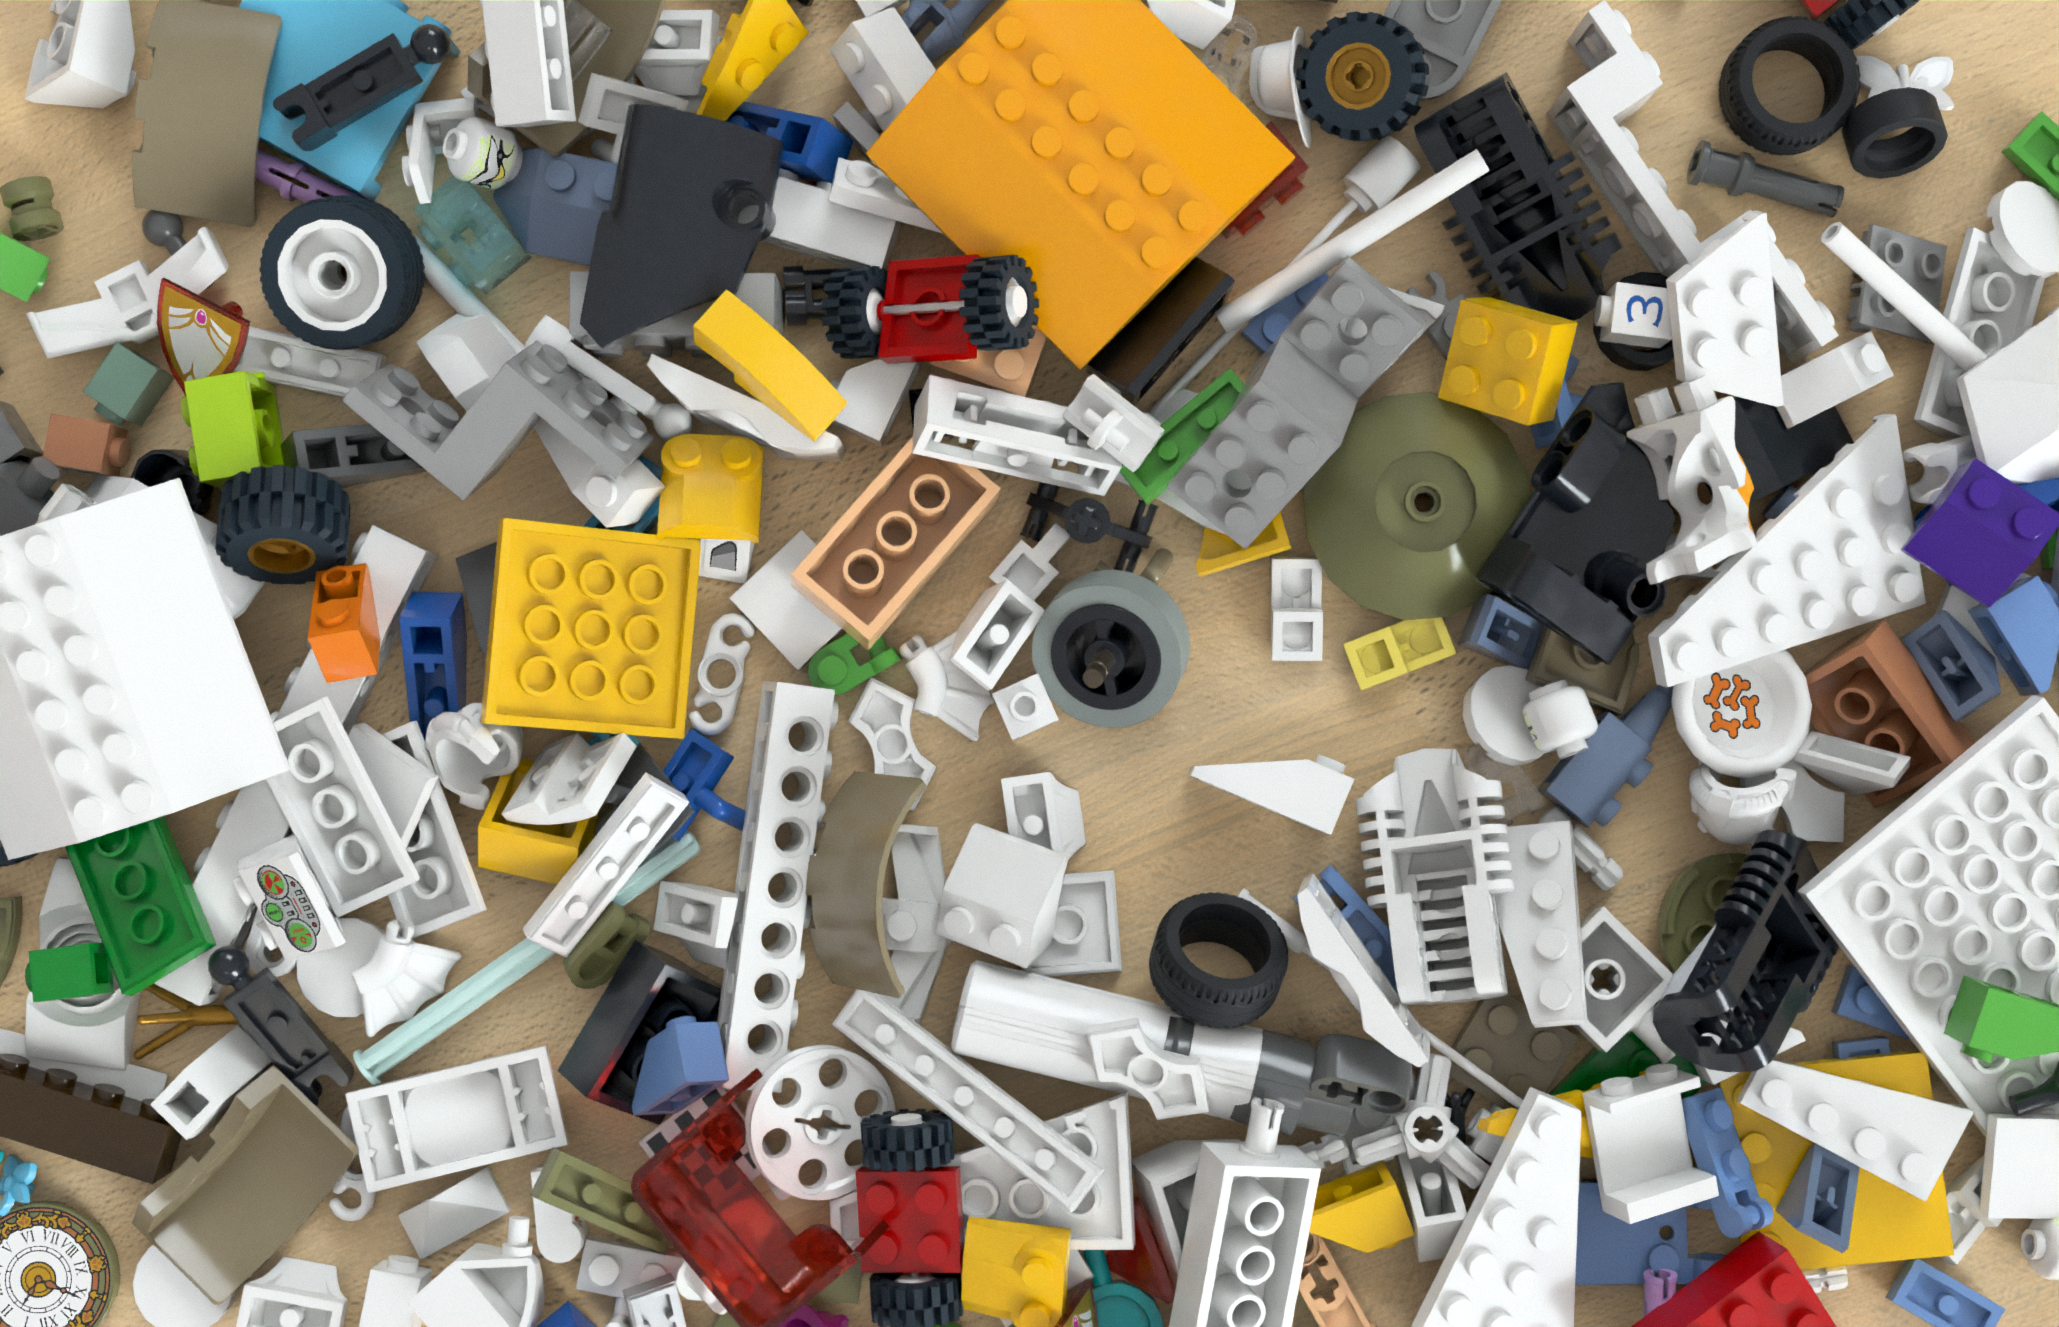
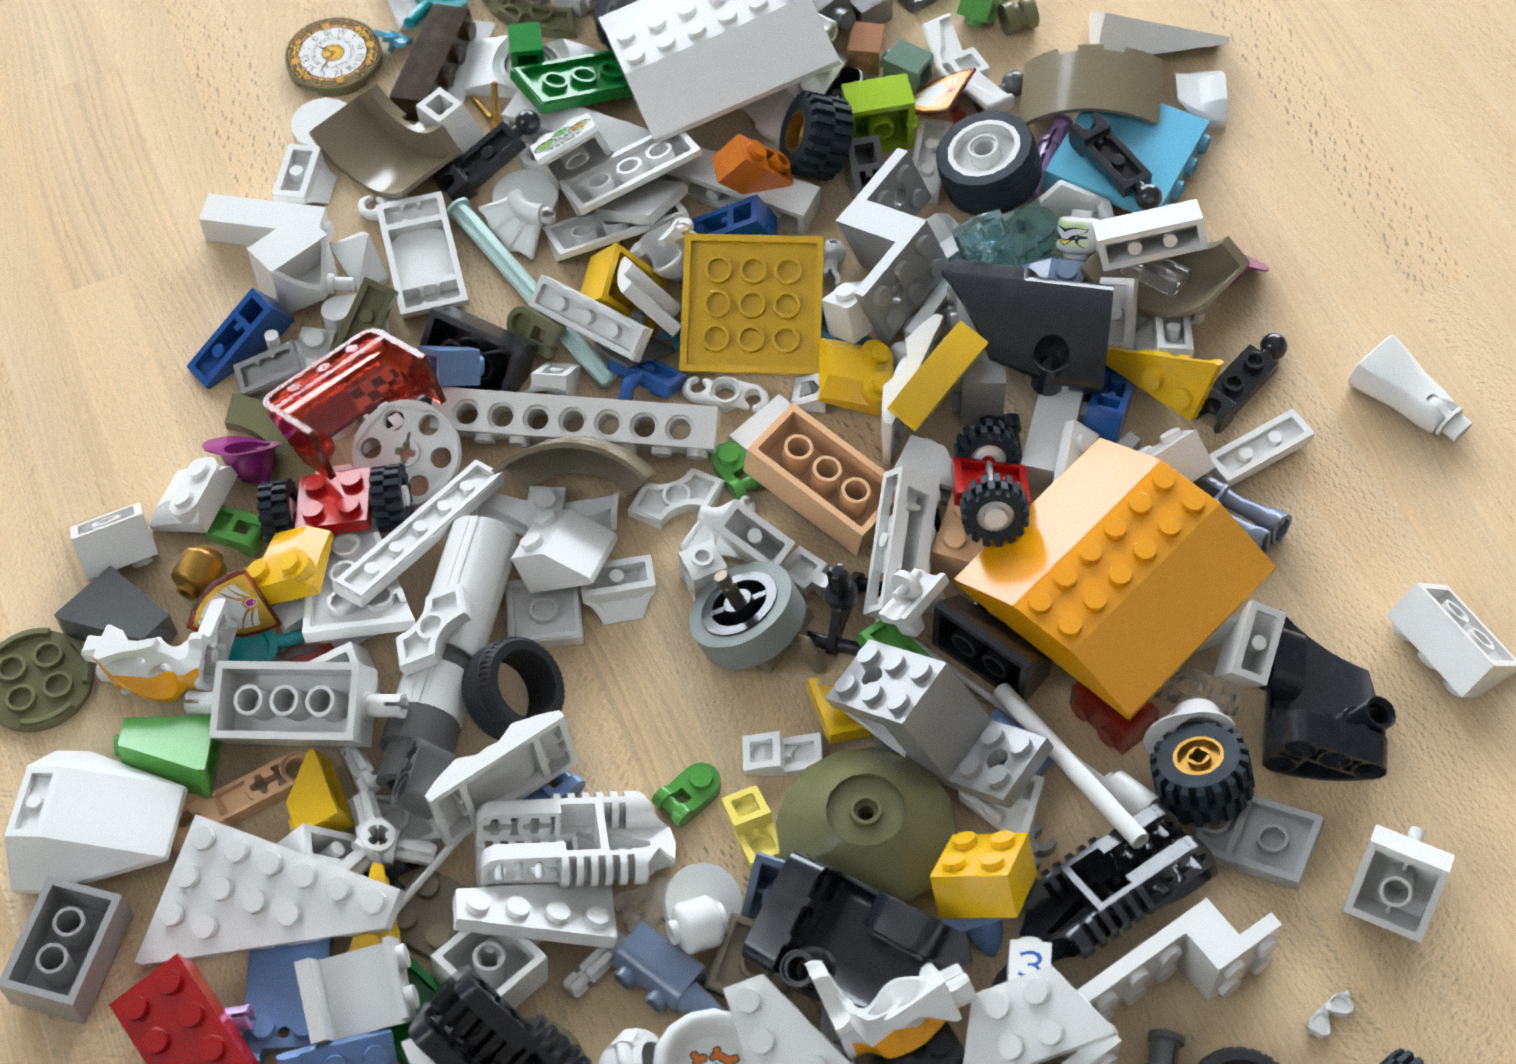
camera: 85 degrees right, 30 degrees down
white slope [1188,754,1354,835] -> none
none -> bright green plate [651,762,721,828]
none -> white arm [823,239,846,289]
none -> clear light blue brick [951,209,1022,267]

